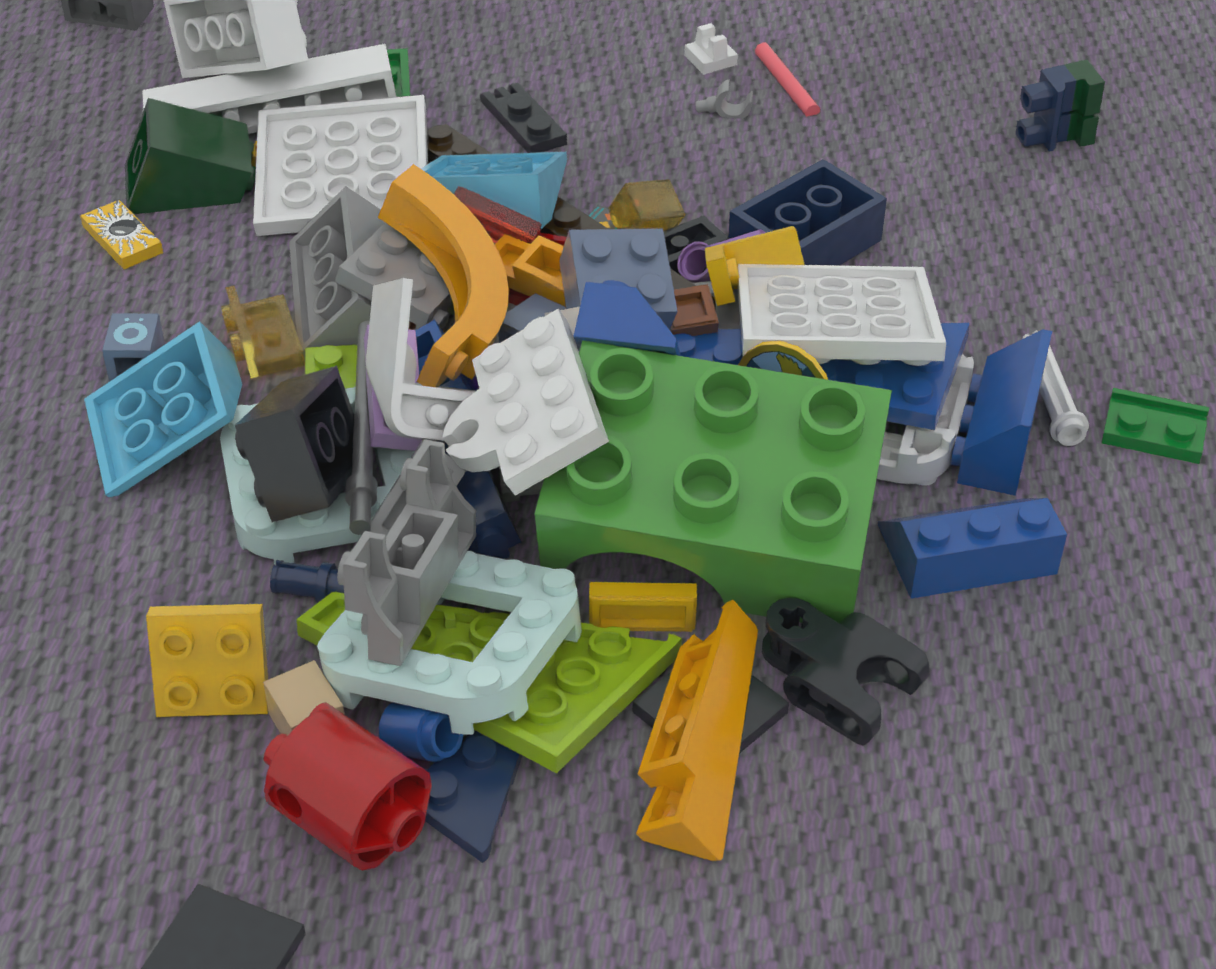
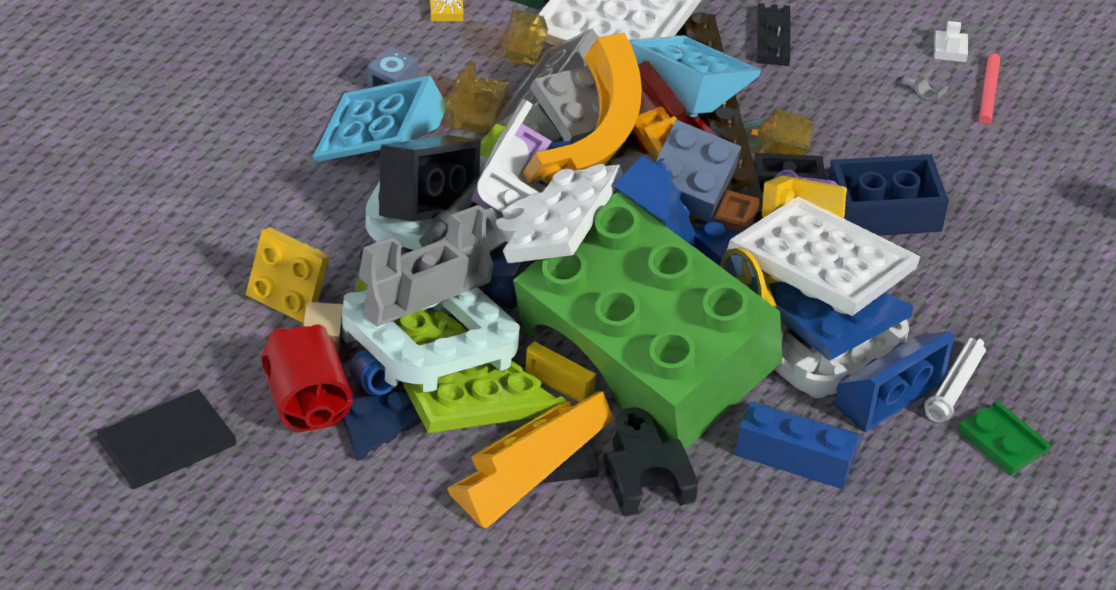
camera: 30 degrees right, 0 degrees up
none -> clear yellow brick [501,9,548,65]

